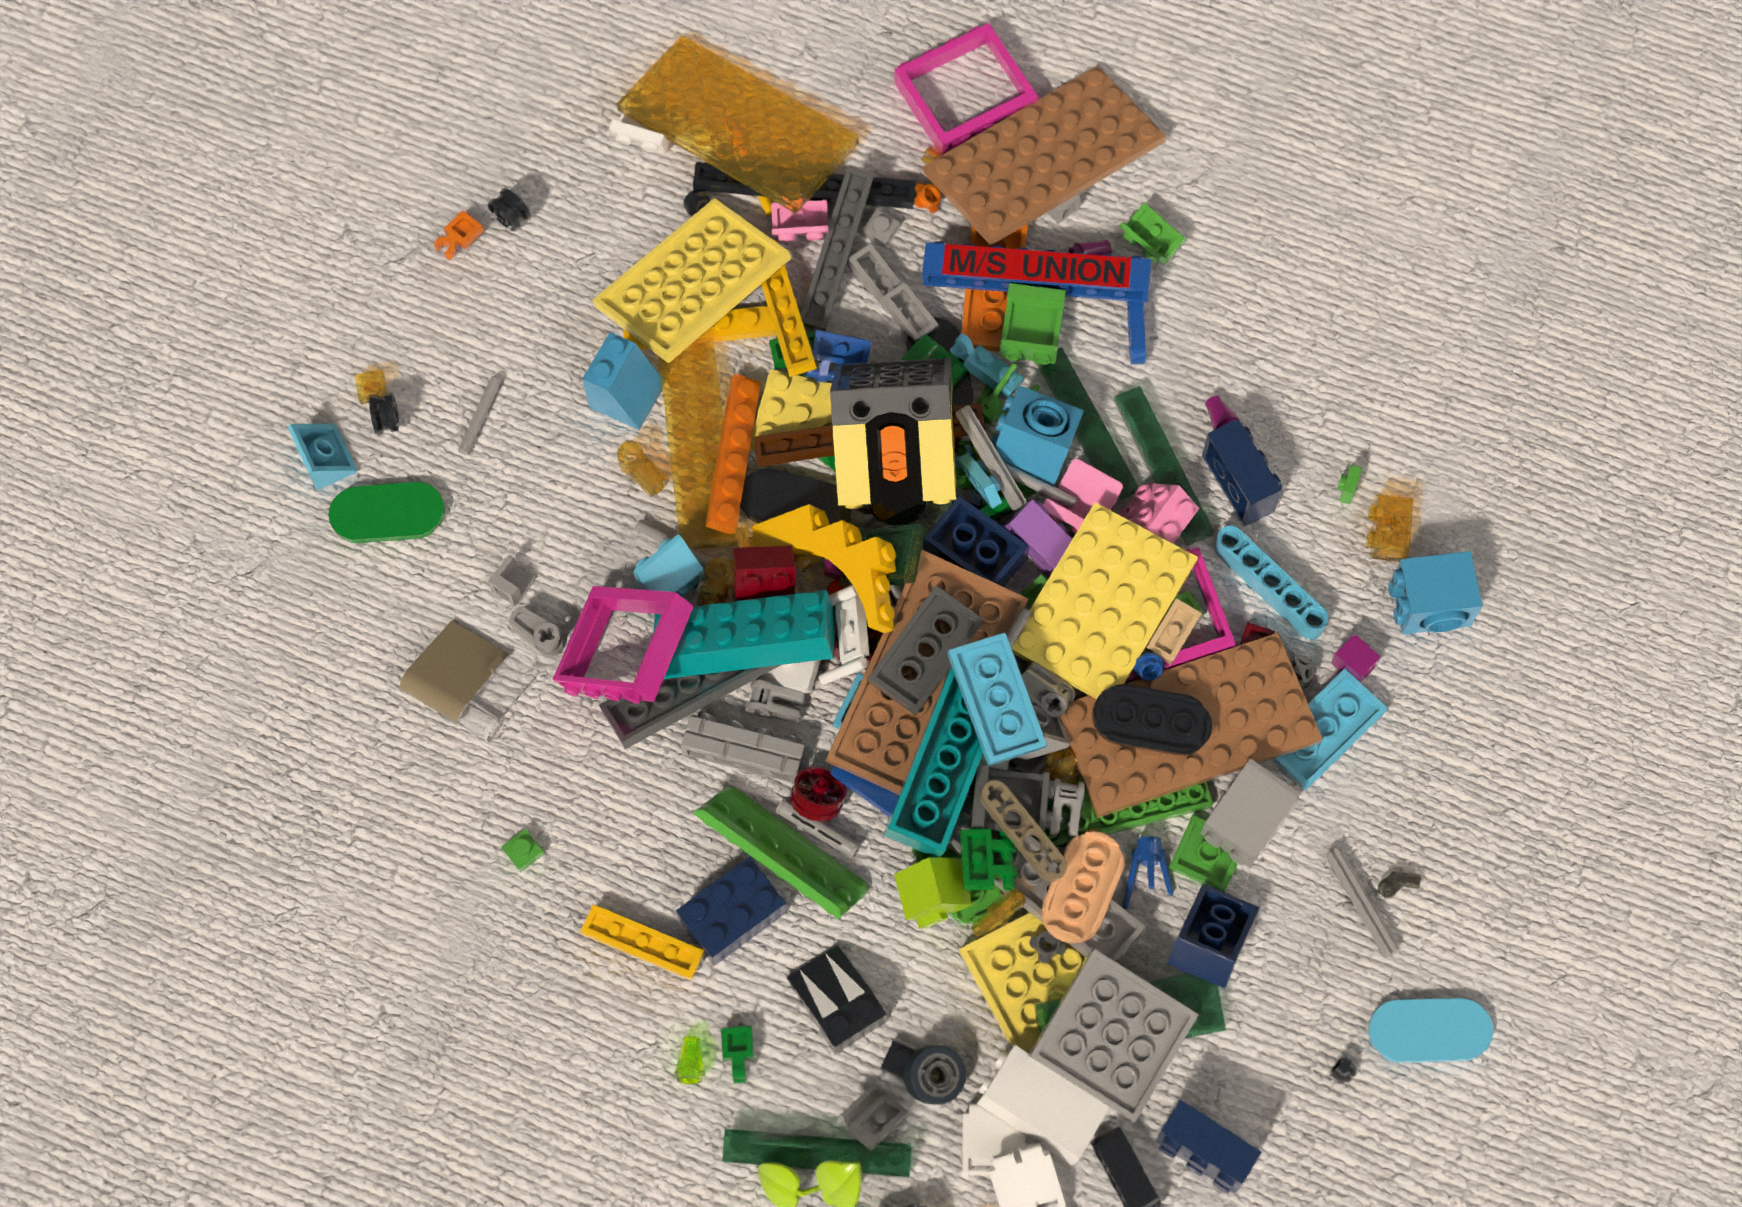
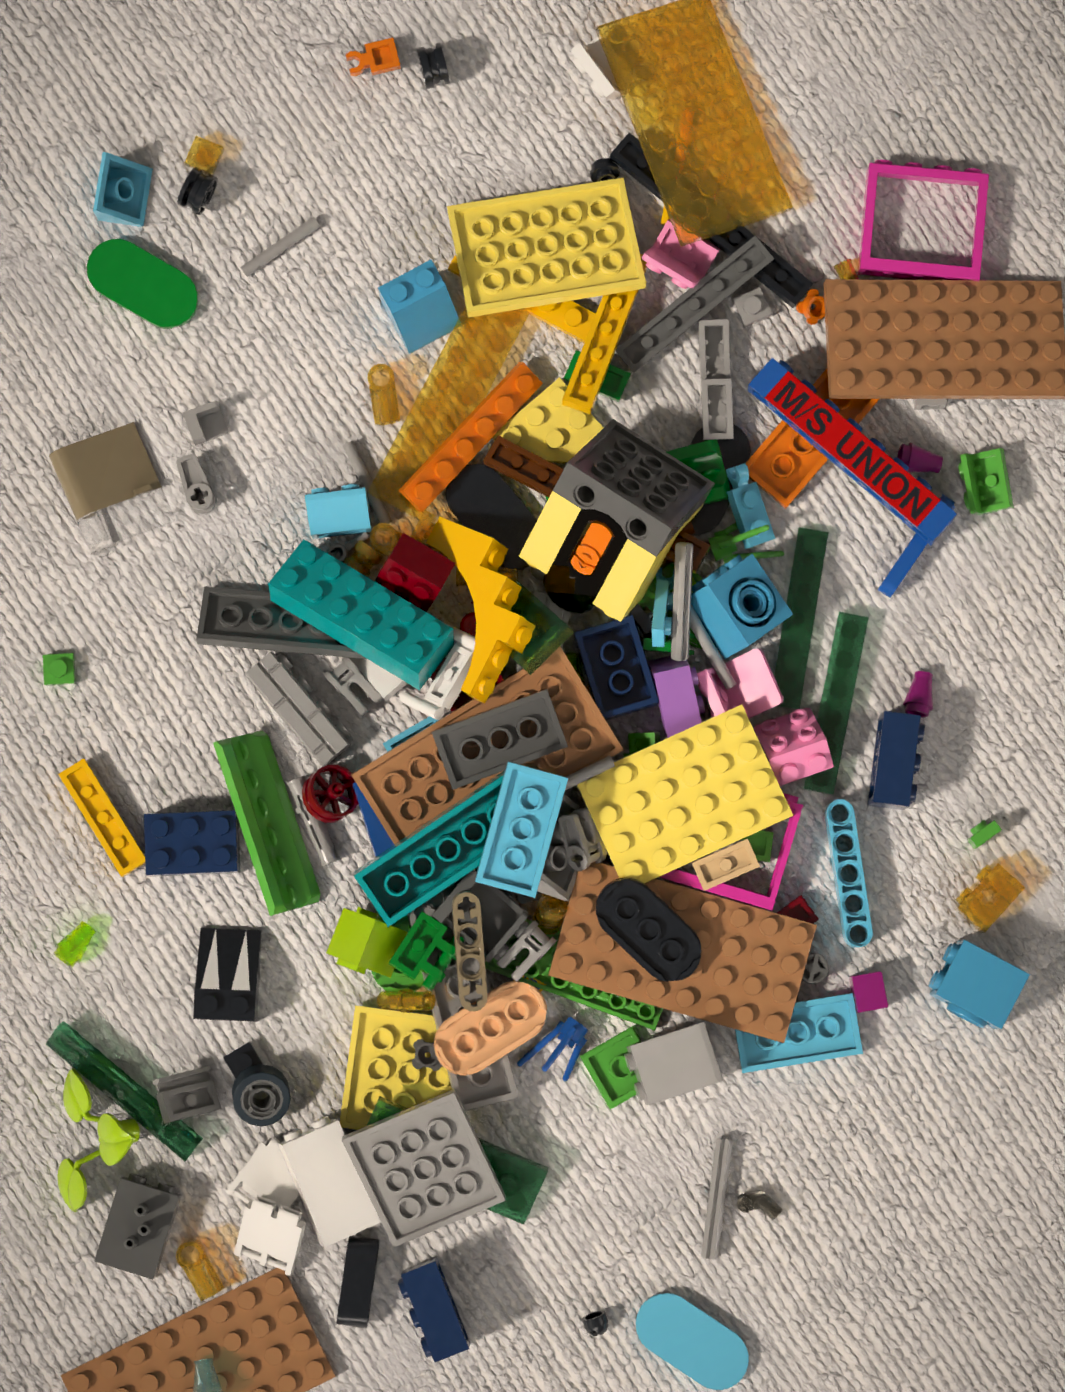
camera: 35 degrees right, 15 degrees up
dark pink window [552,586,694,704] -> none
green plate [721,1026,754,1084] -> none
blue plate [806,329,872,383] -> none
bright green panel [999,283,1066,365] -> none
blue plate [1134,653,1163,681] -> none
dark blue brick [1167,883,1260,989] -> none

